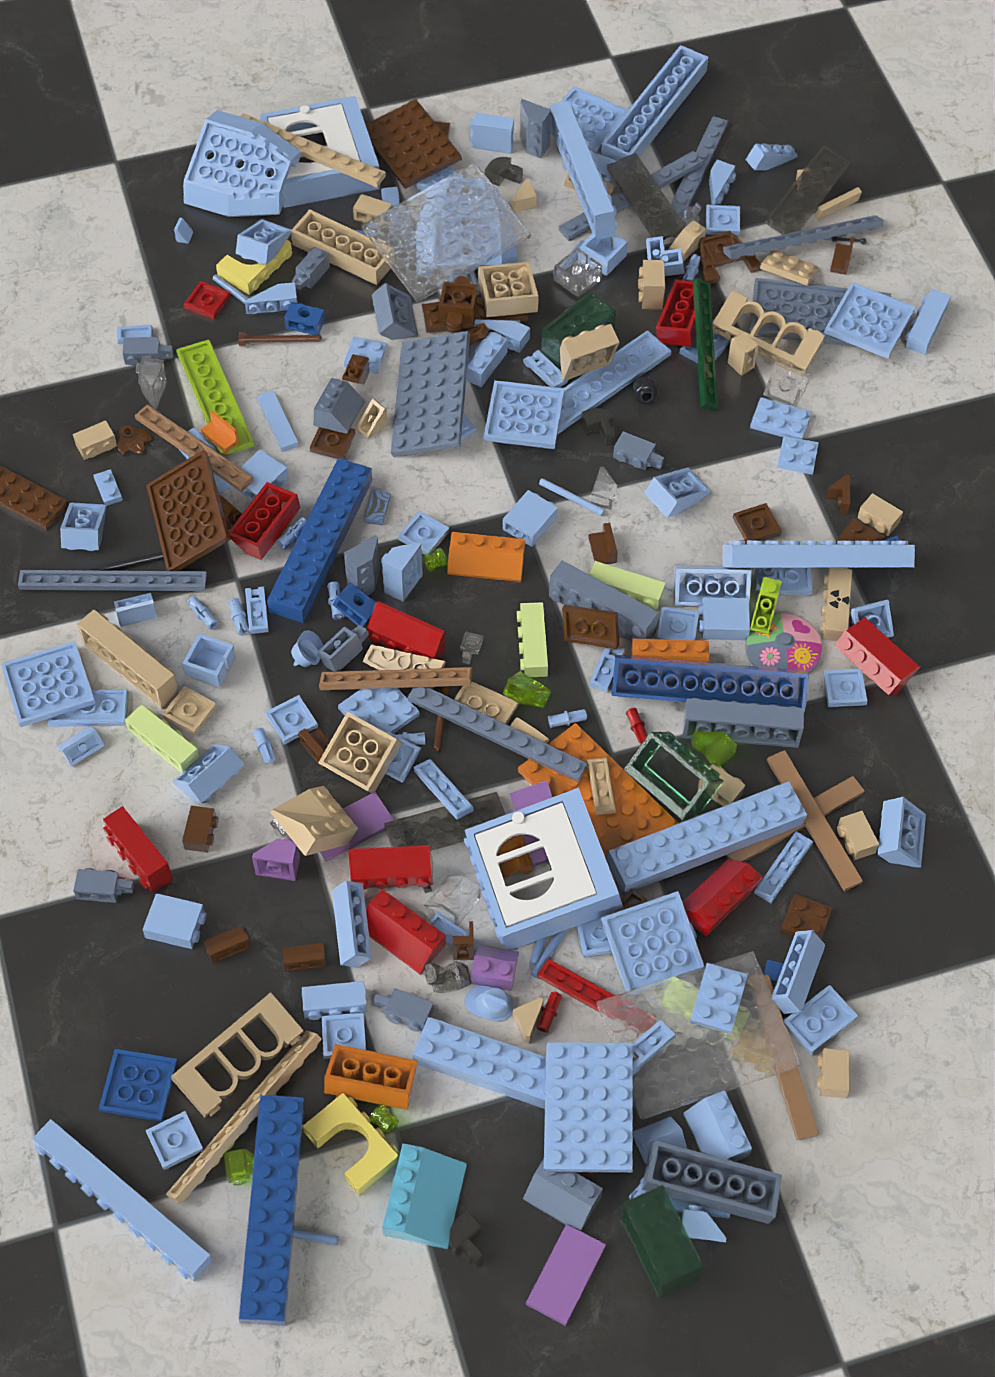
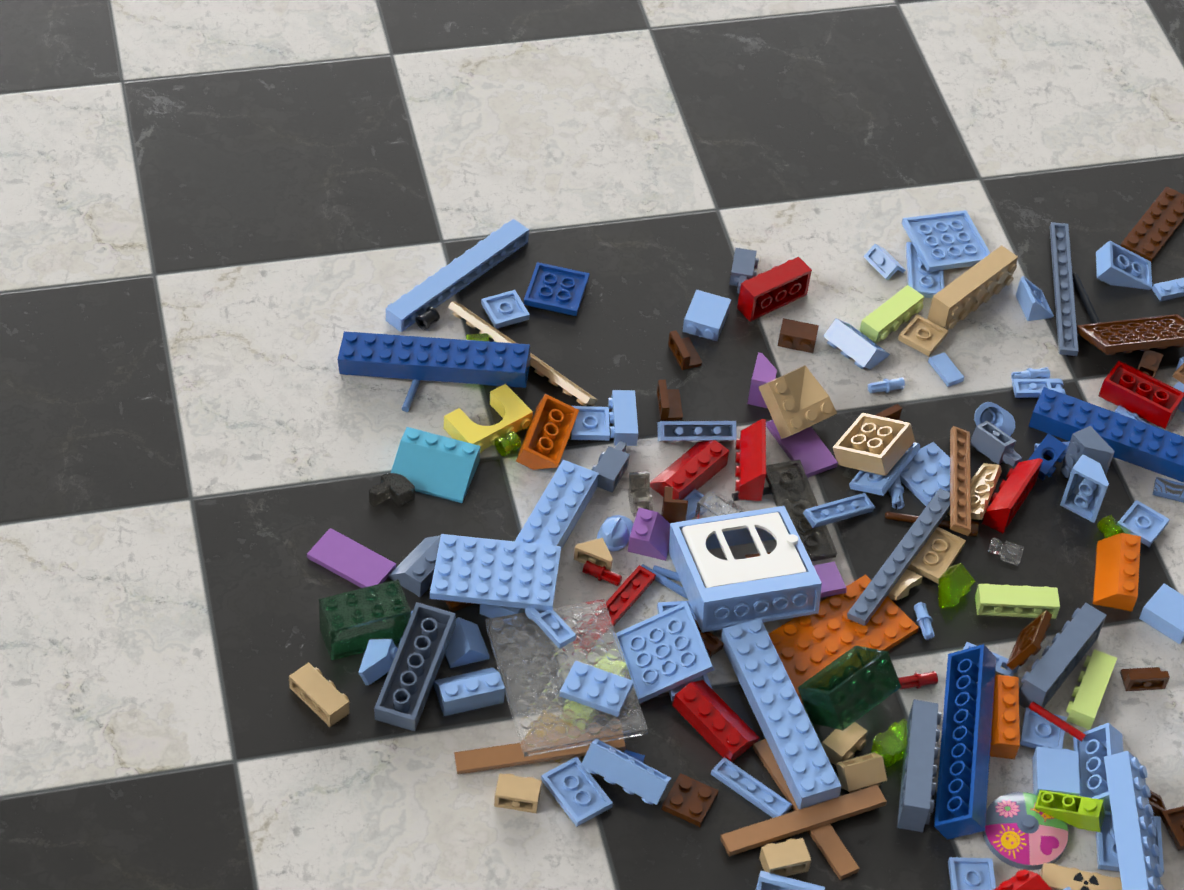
camera: 90 degrees right, 10 degrees down
tan fence [171,992,304,1118] -> none
light blue piece [182,633,236,687] -> none
light blue pin [187,596,219,630] -> none
light blue plate [265,695,318,745] -> none
tan tile [587,758,616,815] -> none
none -> tan brick [289,662,350,727]
none -> black bush [415,307,440,330]
none -> tan brick [836,753,887,793]
none -> light blue tile [928,352,964,387]
none -> red bar [1028,701,1086,742]

